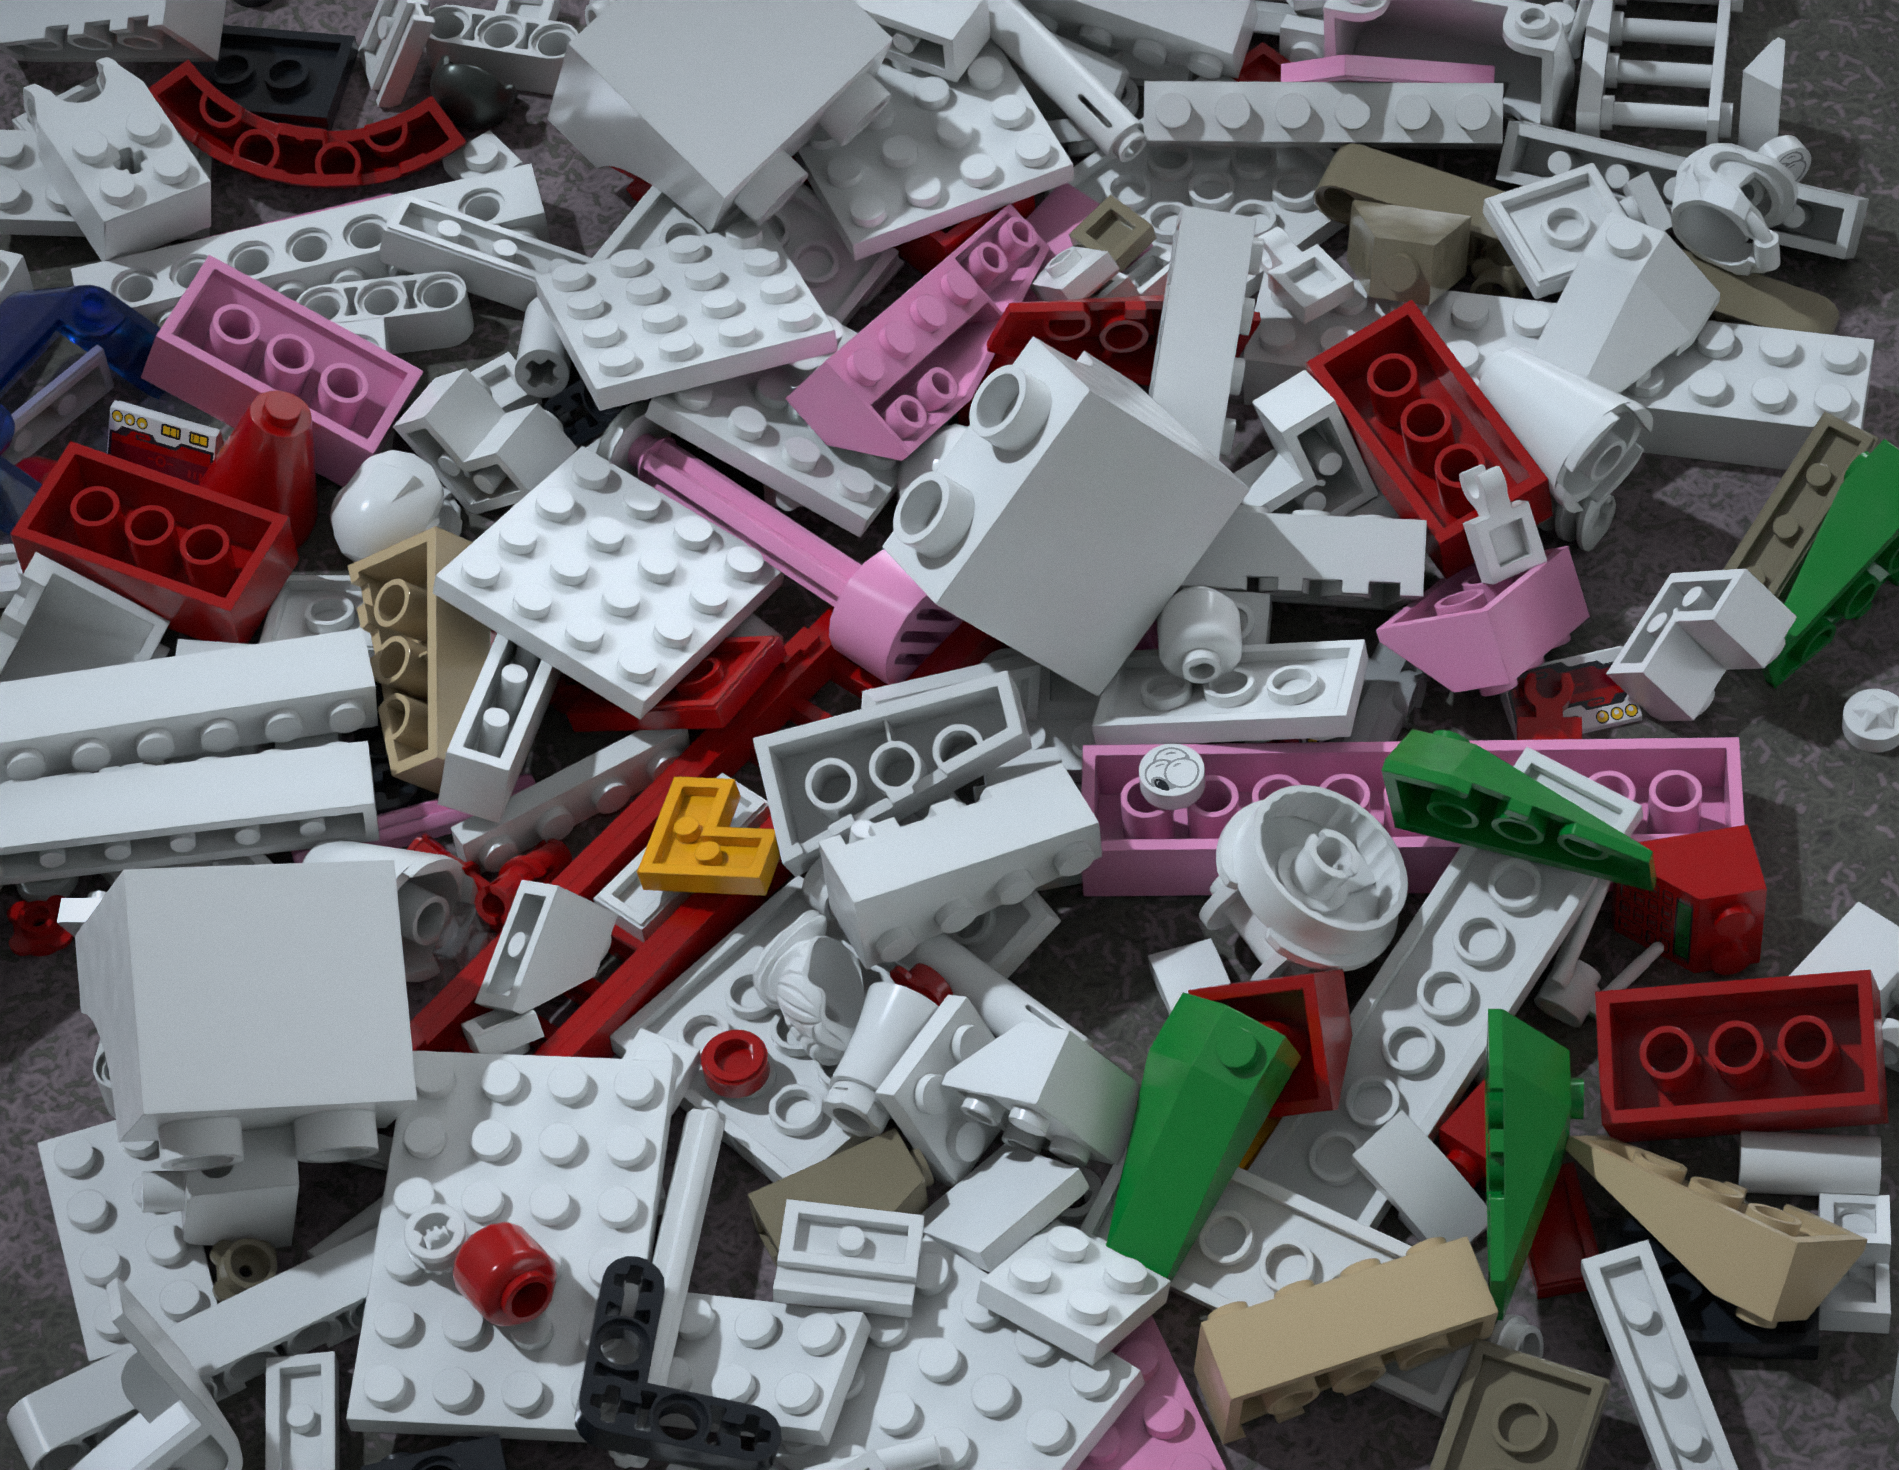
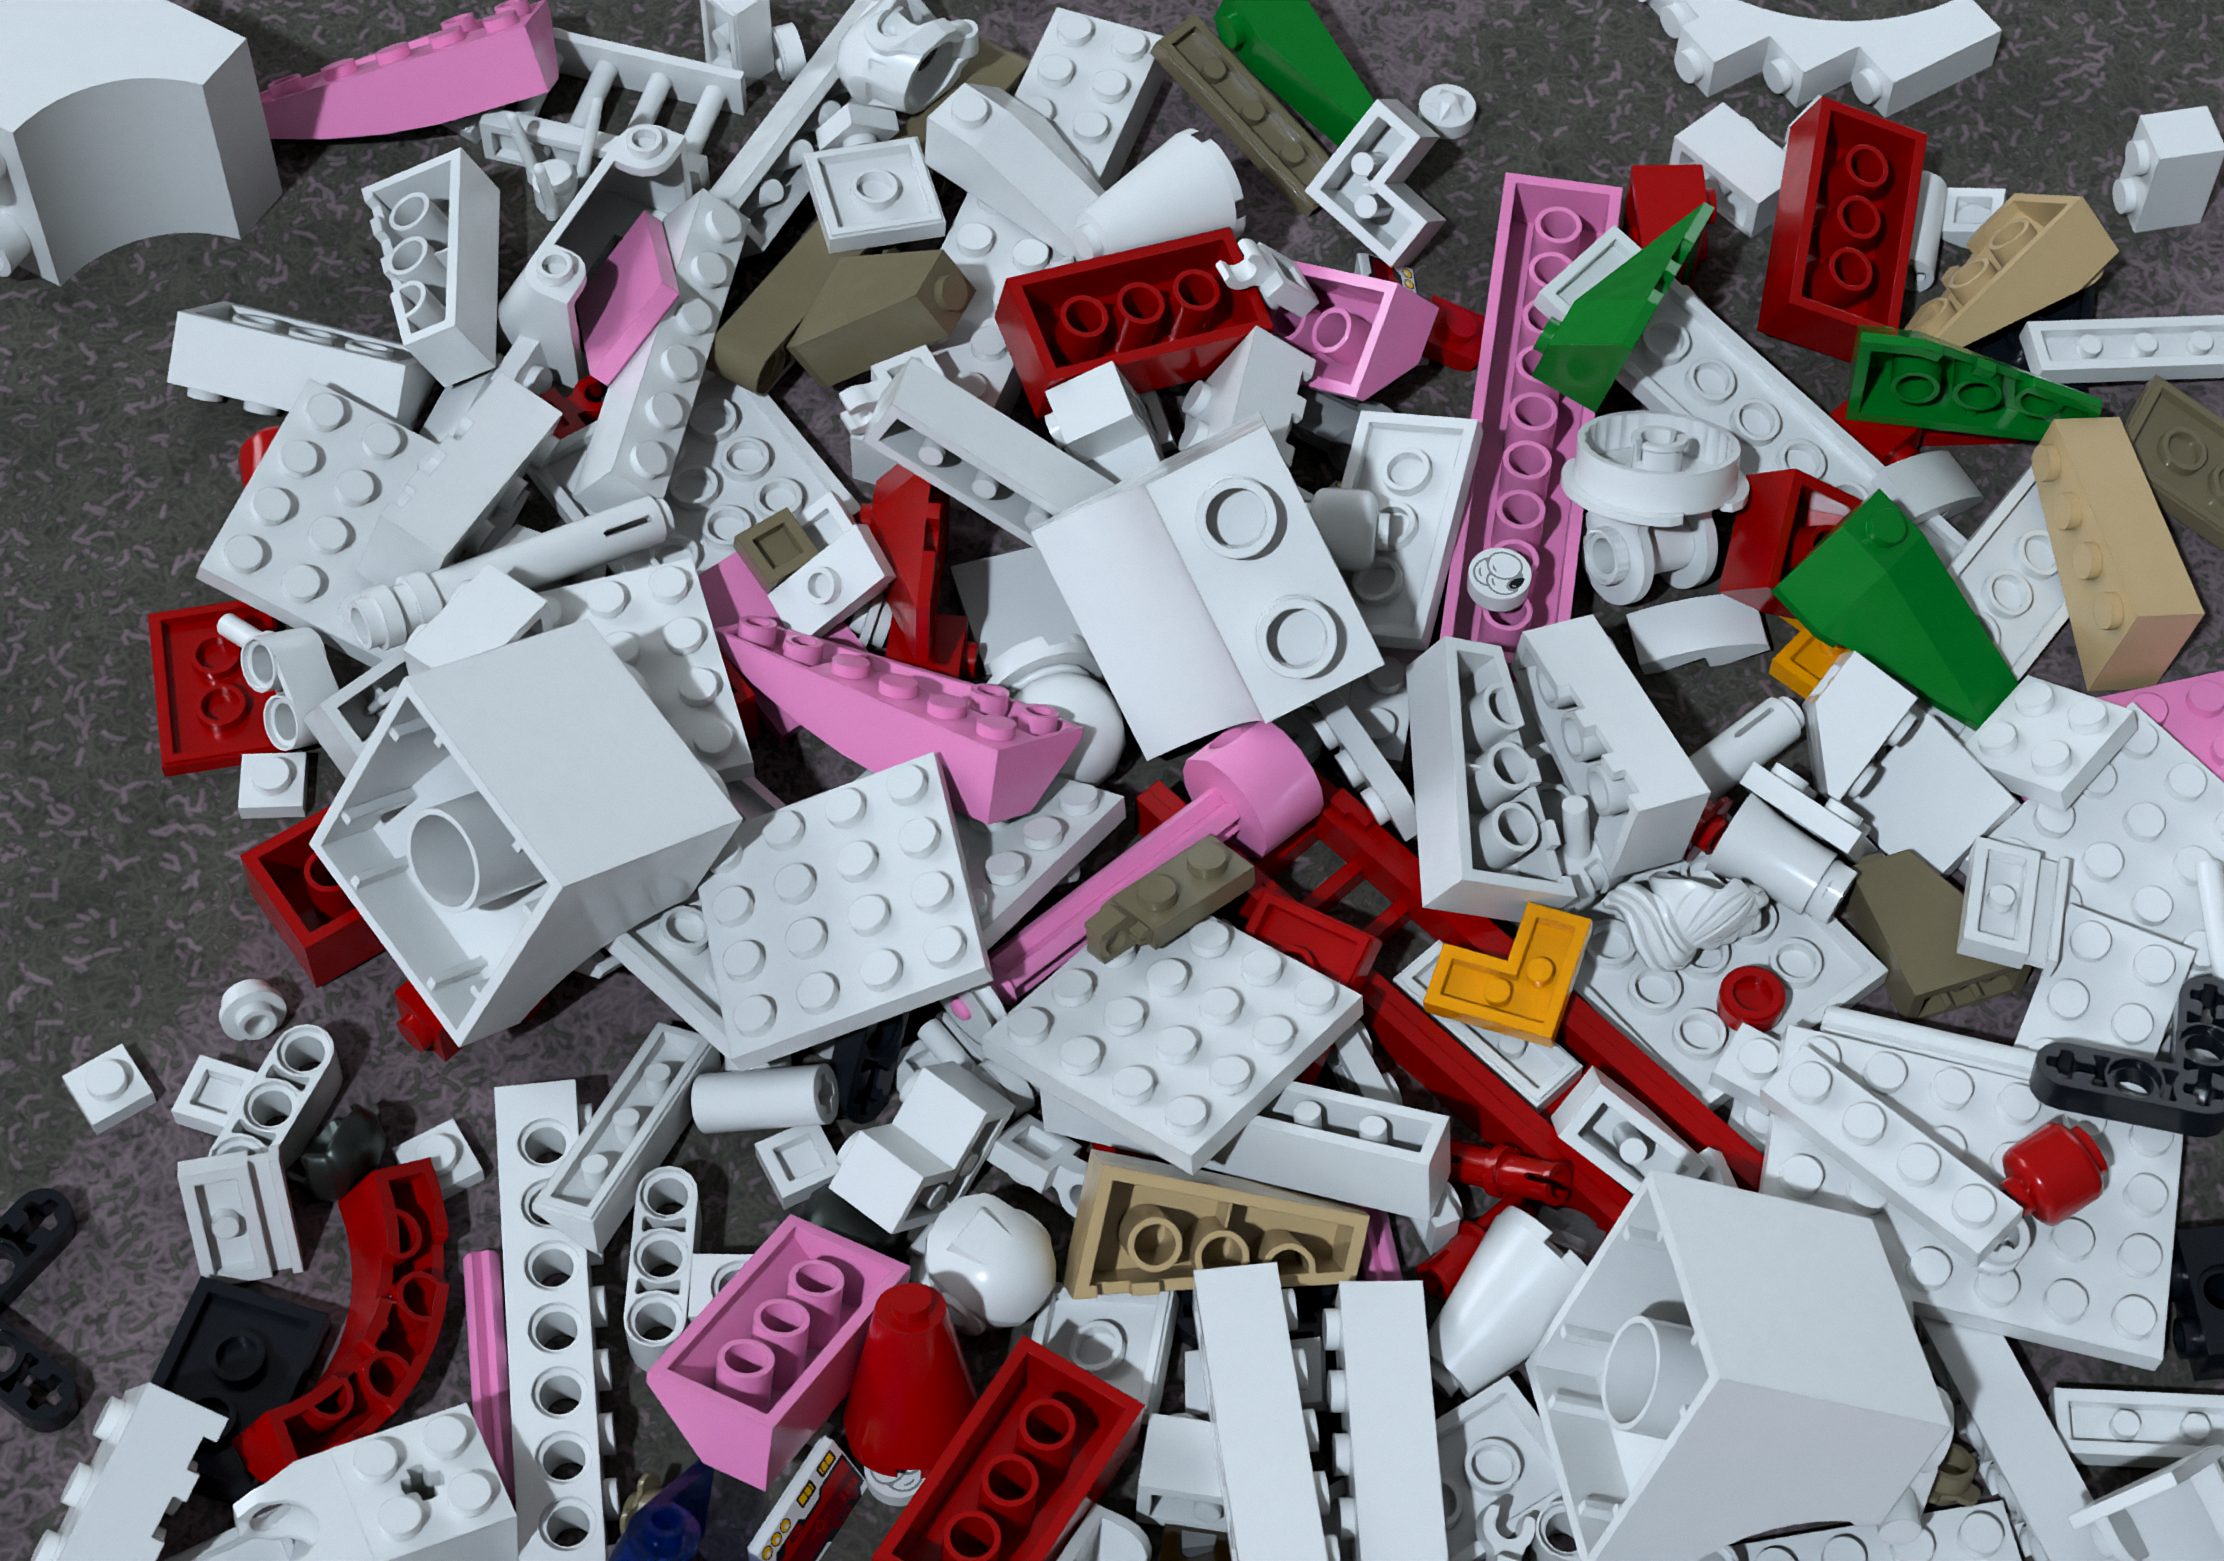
camera: 90 degrees left, 5 degrees up
none -> dark tan hinge [1084,834,1255,965]
none -> white plate [1759,1045,2023,1268]

